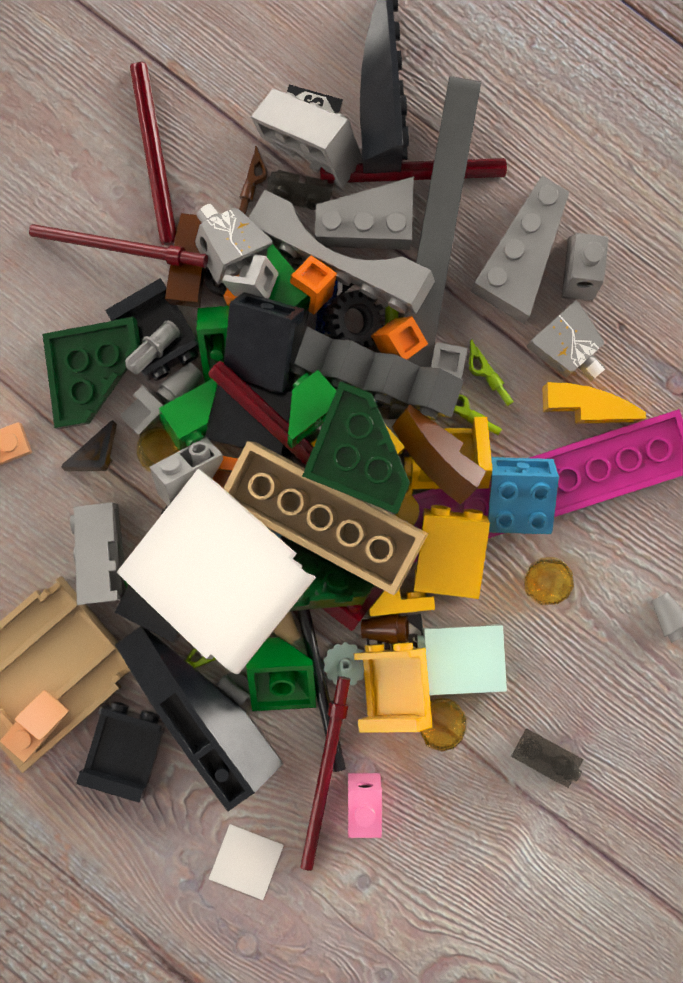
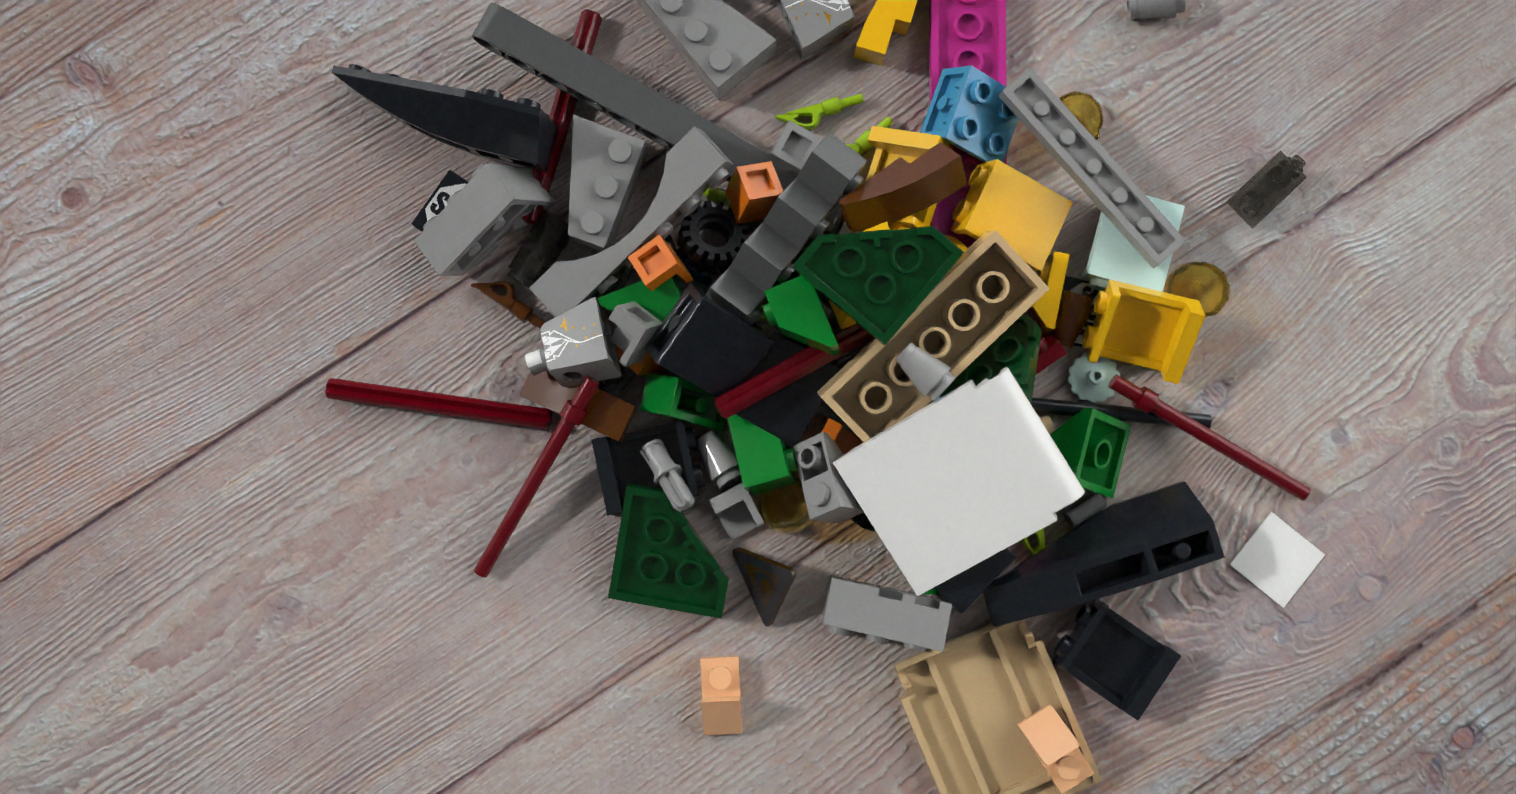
camera: 75 degrees left, 0 degrees up
bright pink torso [348,773,382,838] -> none
none -> light grey cone [895,342,956,401]
none -> light grey plate [998,67,1186,268]

